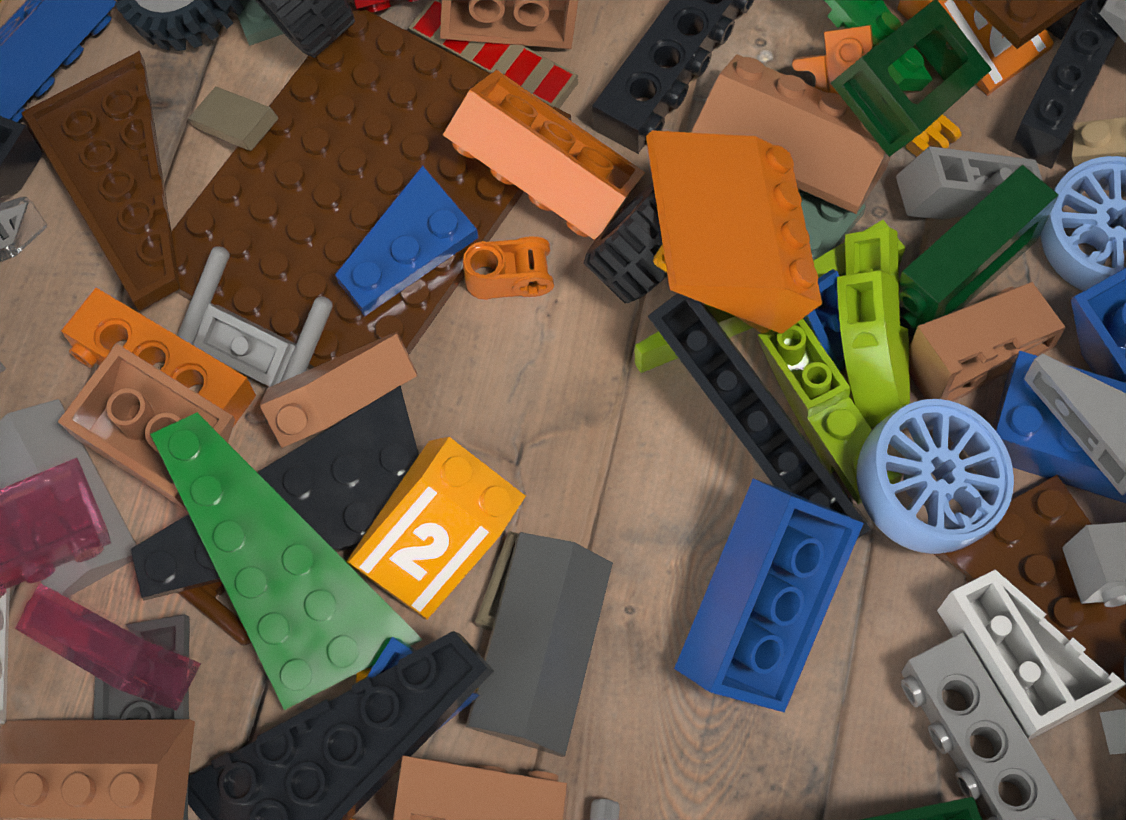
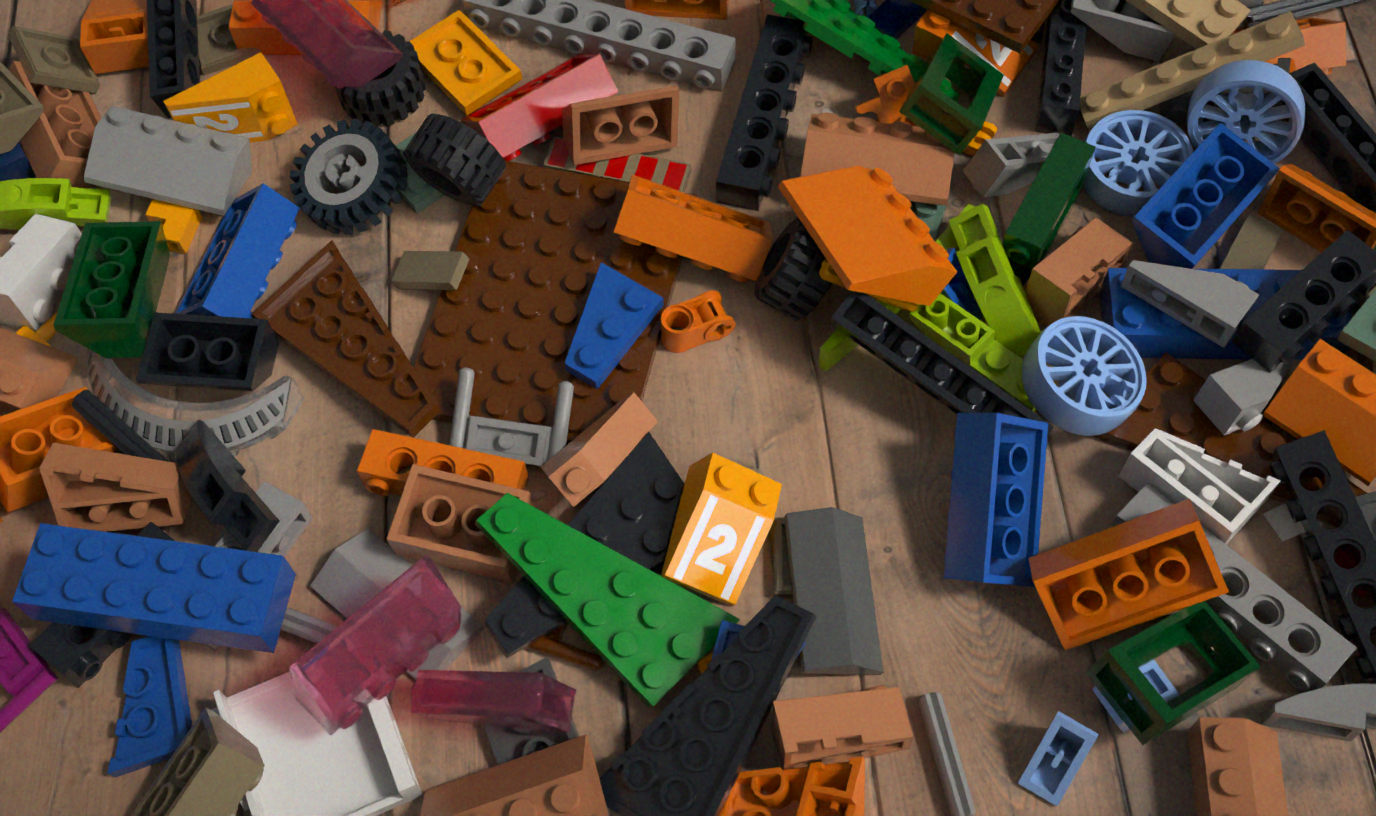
camera: 20 degrees left, 5 degrees down
none -> orange slope [1028,498,1229,650]

